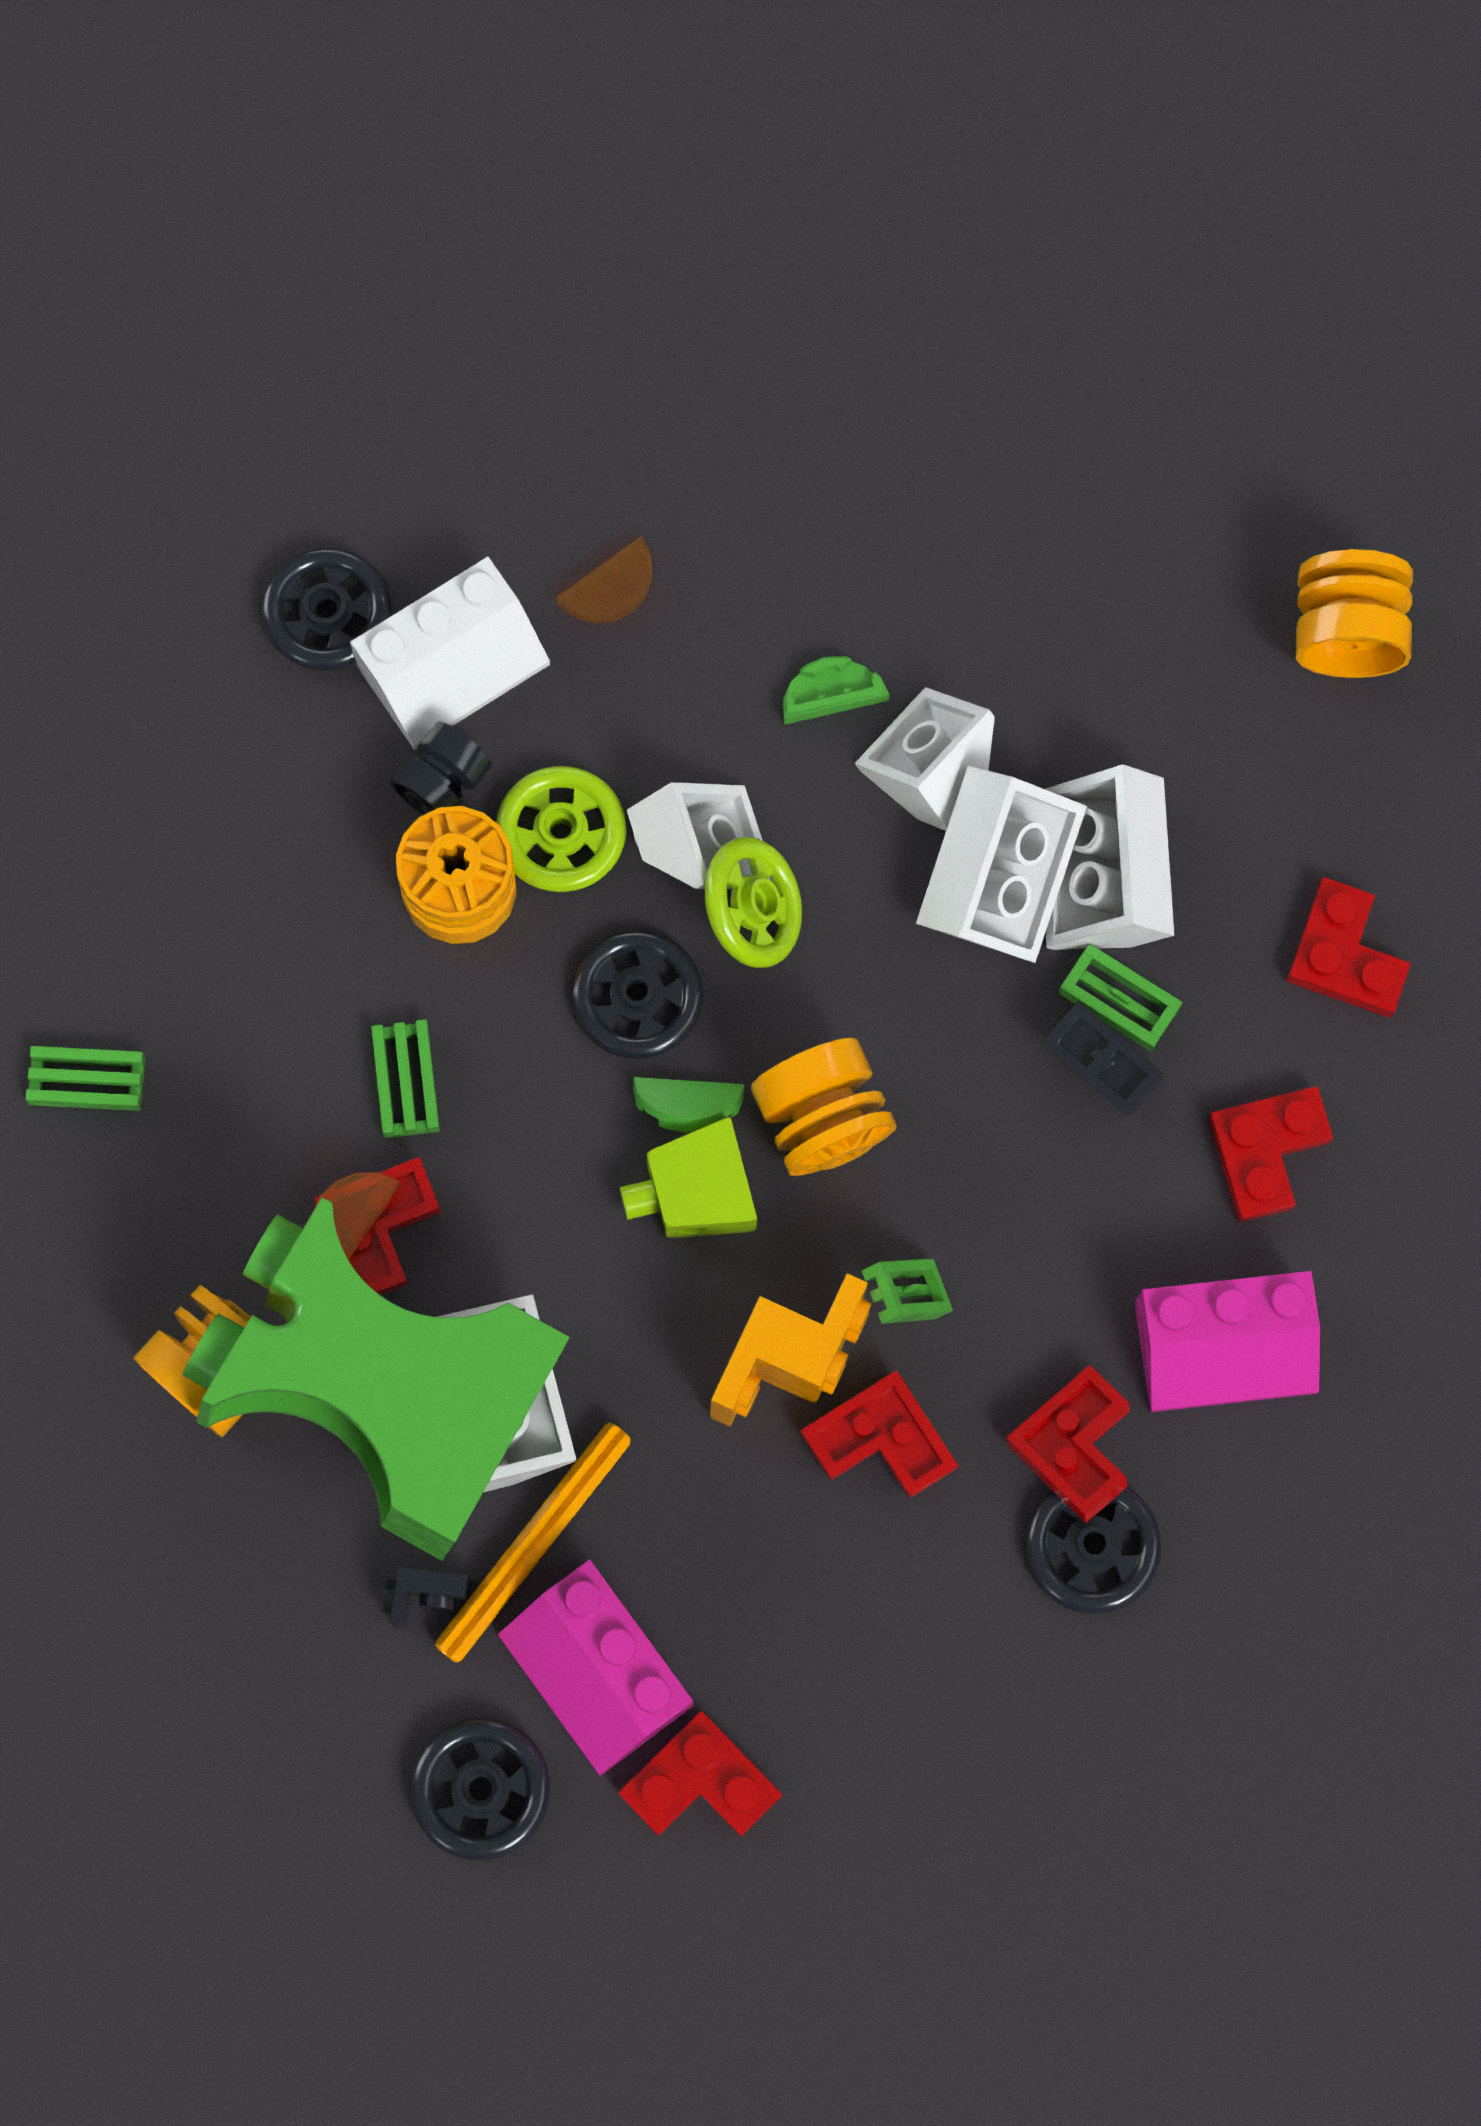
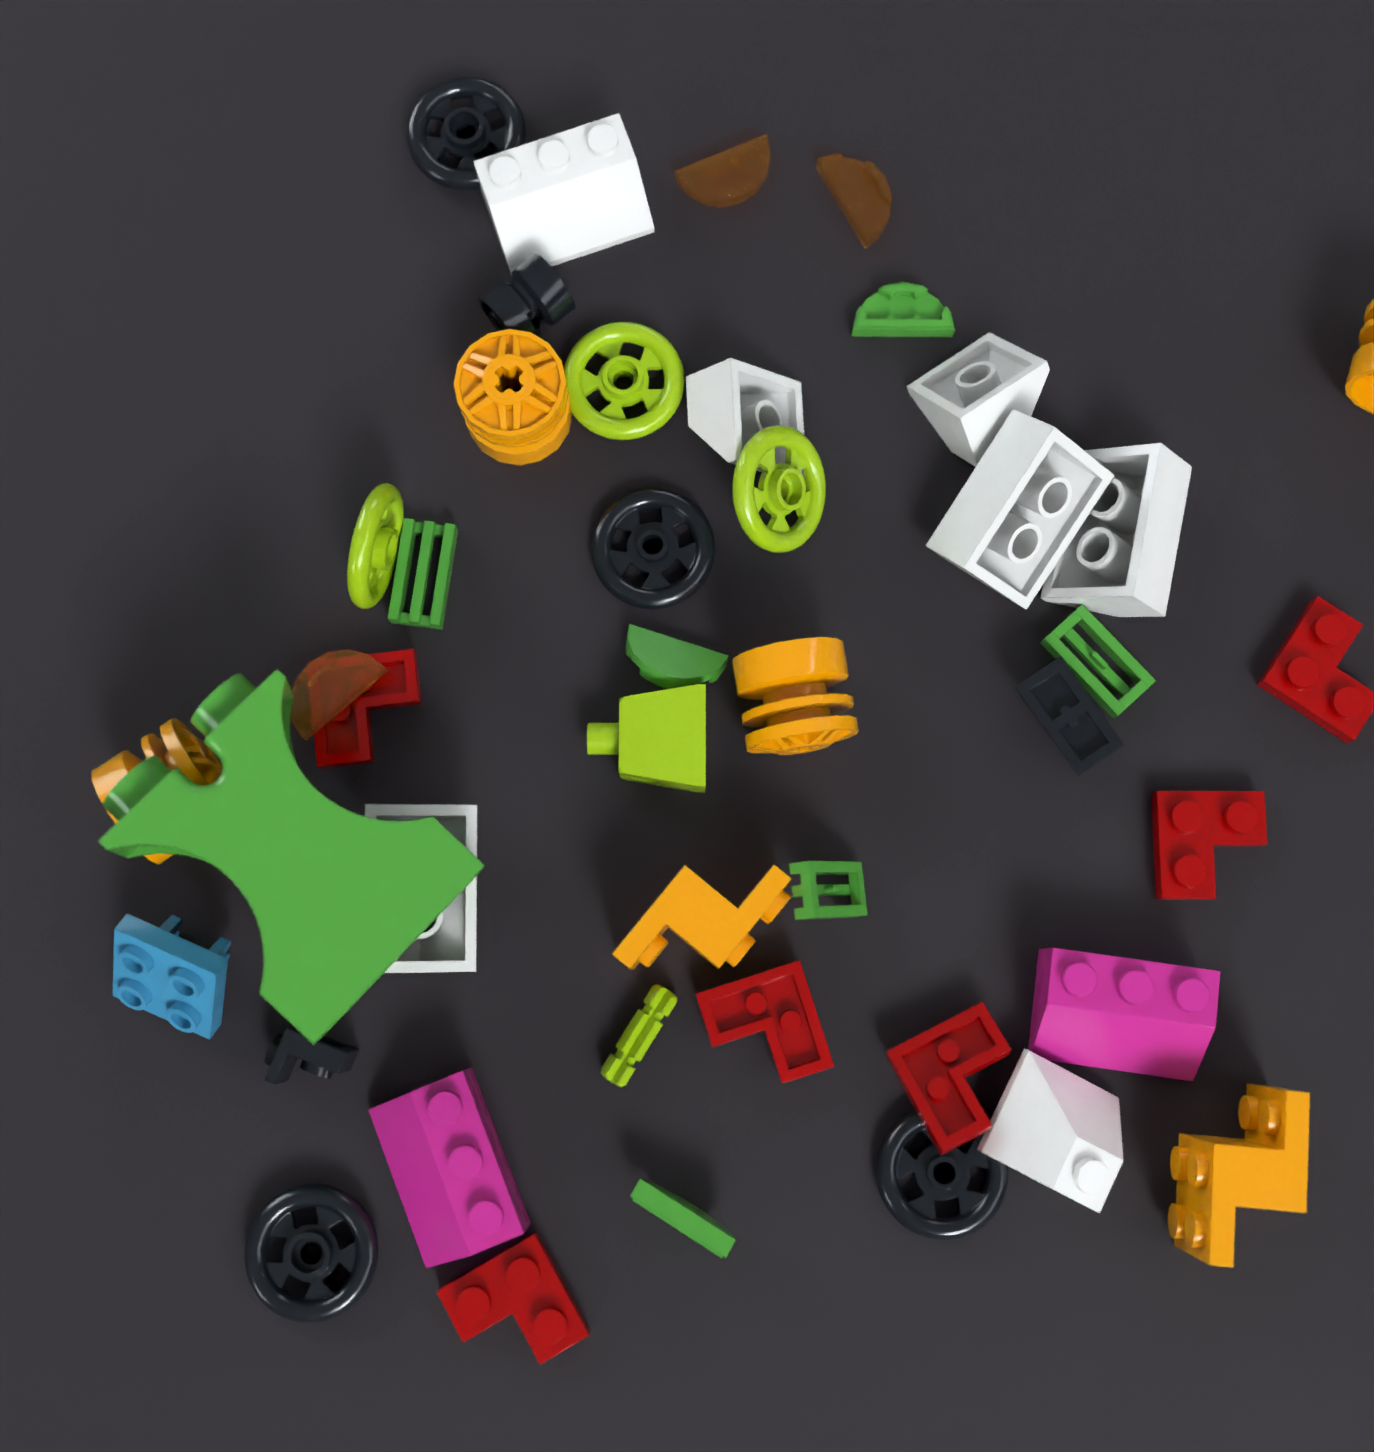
camera: 20 degrees right, 5 degrees up
bright green tile [26,1046,146,1111] -> none
light orange axle [435,1422,631,1663] -> none
none -> dark azure plate [113,913,231,1040]
none -> lime plate [347,483,404,609]
none -> lime axle [601,984,678,1087]
none -> bright green tile [630,1178,736,1258]
none -> clear orange tile [816,153,892,249]
none -> white slope [977,1048,1123,1213]
none -> light orange bracket [1168,1083,1310,1267]

